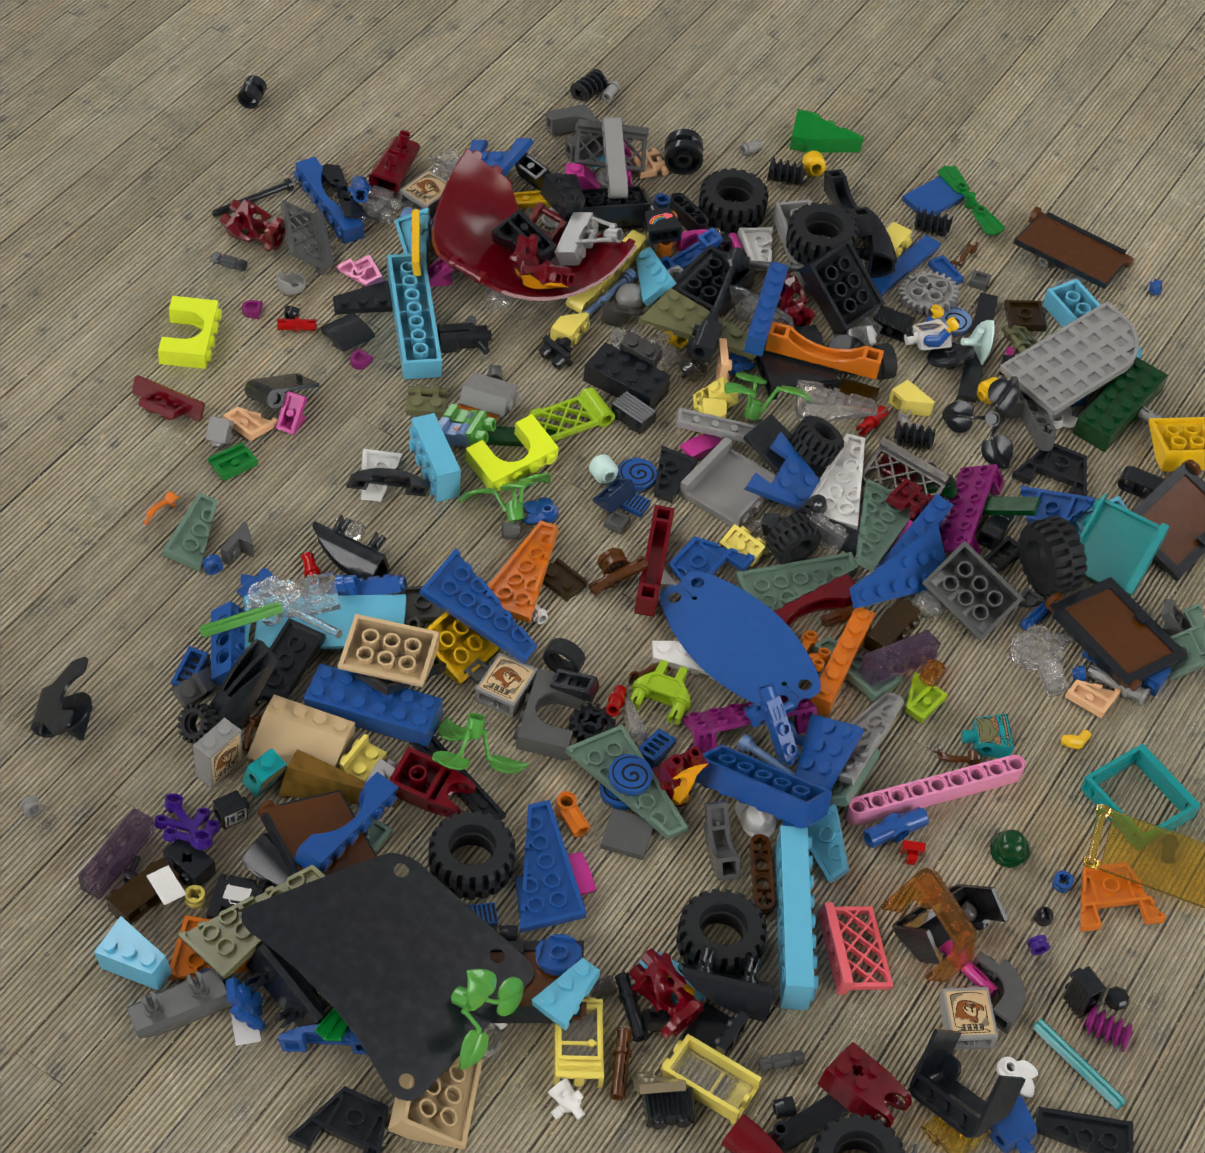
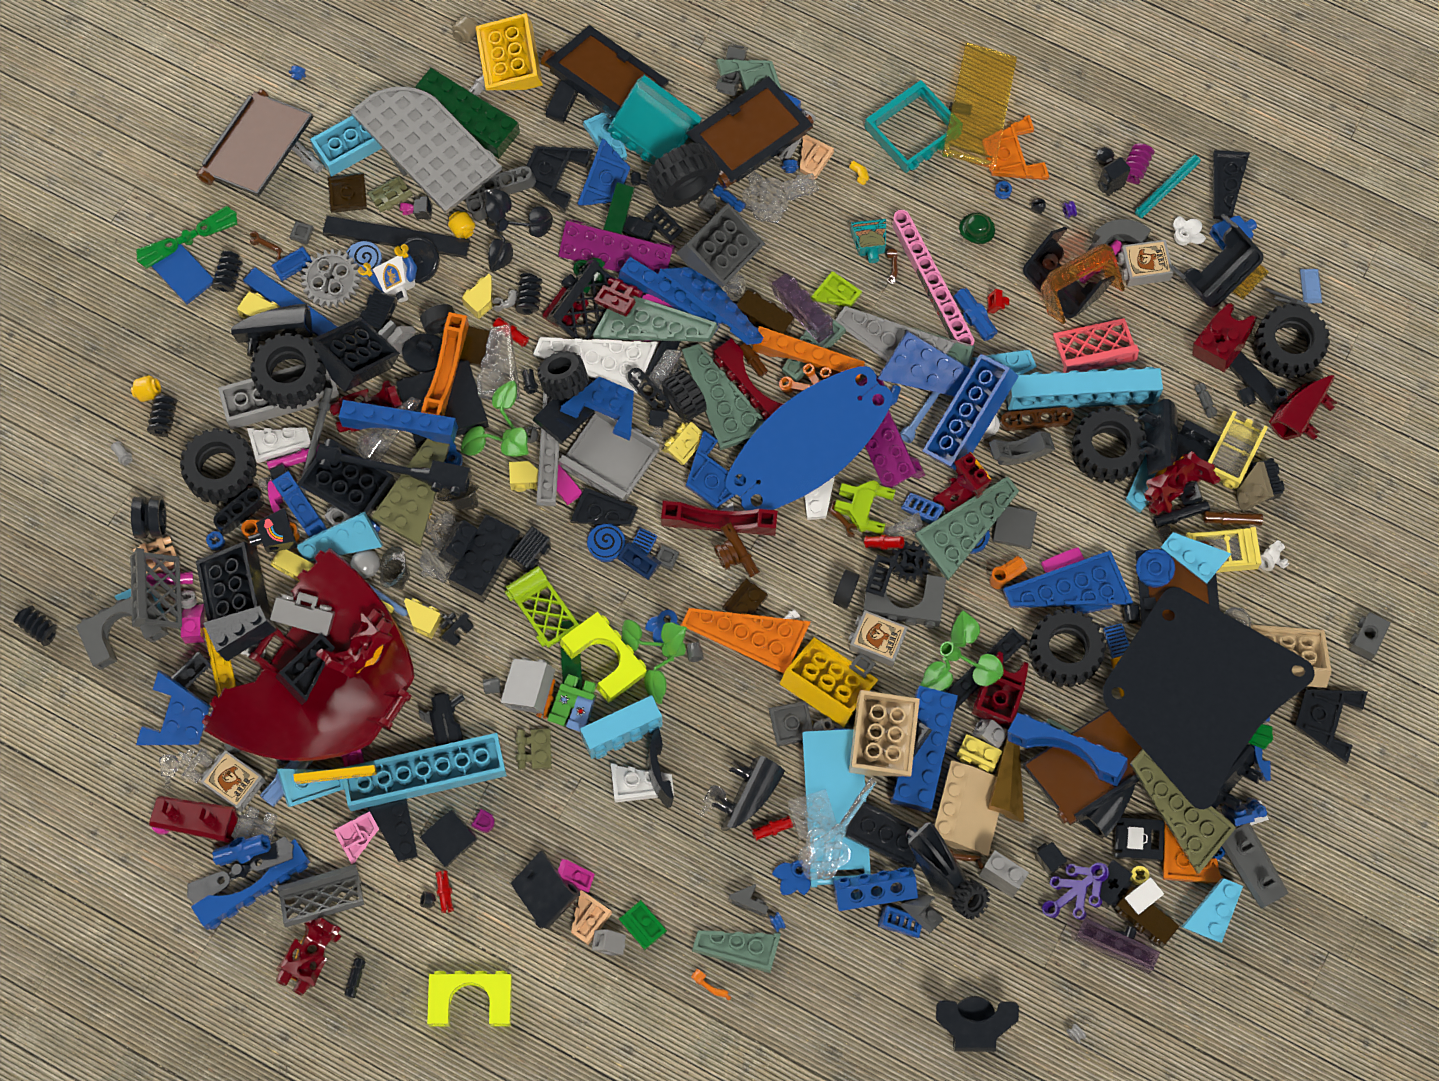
camera: 90 degrees left, 20 degrees up
dark red bracket [132,375,205,421] -> none
bright green axle [199,601,283,638] -> none
black bar [212,178,294,217] -> none
black wheel [237,75,267,109] -> none
magenta tile [242,300,263,319] -> none
teal torso [242,748,287,798] -> none
light grey hair [277,271,306,295] -> none
blue piece [327,574,407,596] -> none
blue wing [419,548,537,664] -> none
bright green plant [451,969,524,1070] -> none
light grey plant [575,216,623,244] -> none
light aqua head [589,454,618,484] -> none
light grey pin [601,80,620,102] -> none
light grey beam [602,117,628,199] -> none
blue tile [608,754,653,796] -> none
light yellow slope [693,377,739,411] -> none
light nougat wing [715,338,732,381] -> none
blue piece [744,683,800,766] -> none
green wedge [789,109,864,153] -> none
black arch [824,169,873,238] -> none
clear orange beam [919,659,946,687] -> none
light aqua shield [961,320,994,365] -> none

